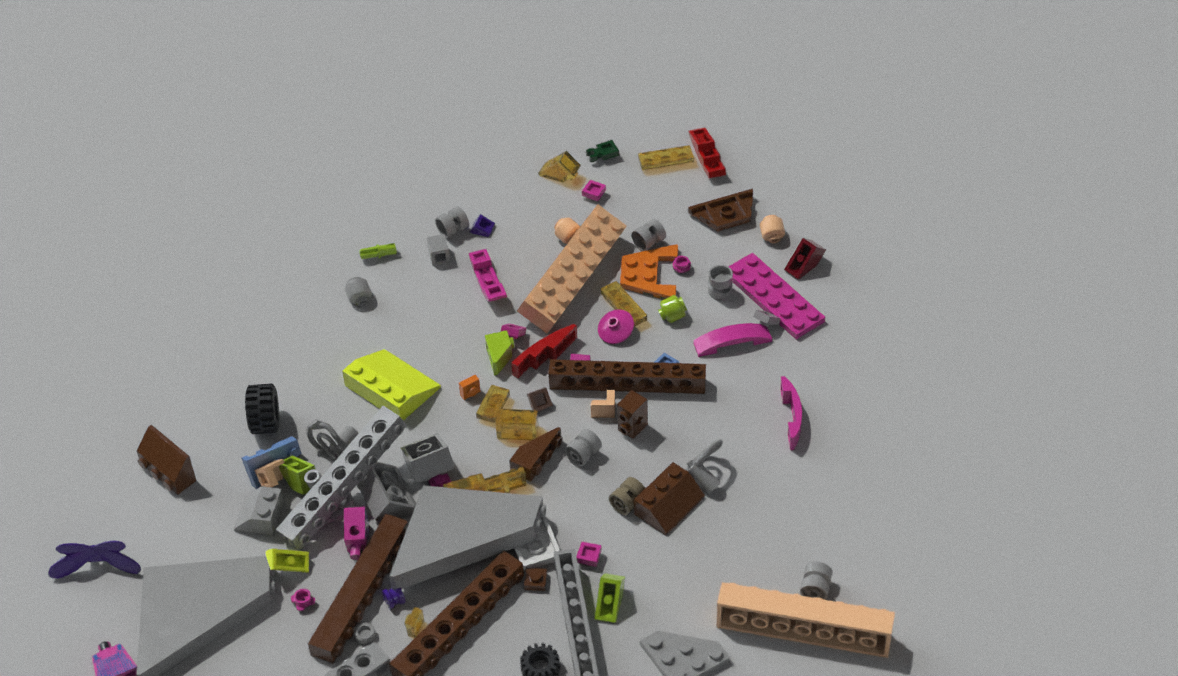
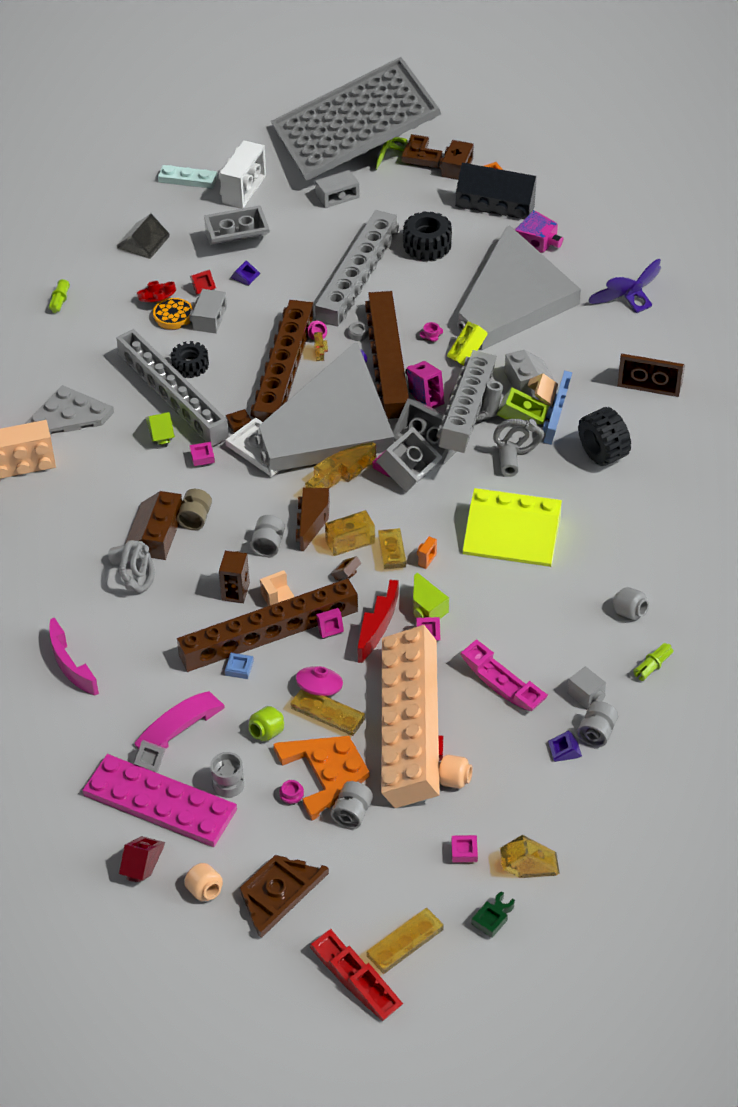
camera: 150 degrees right, 0 degrees up
none -> dark pink plate [307,320,327,341]

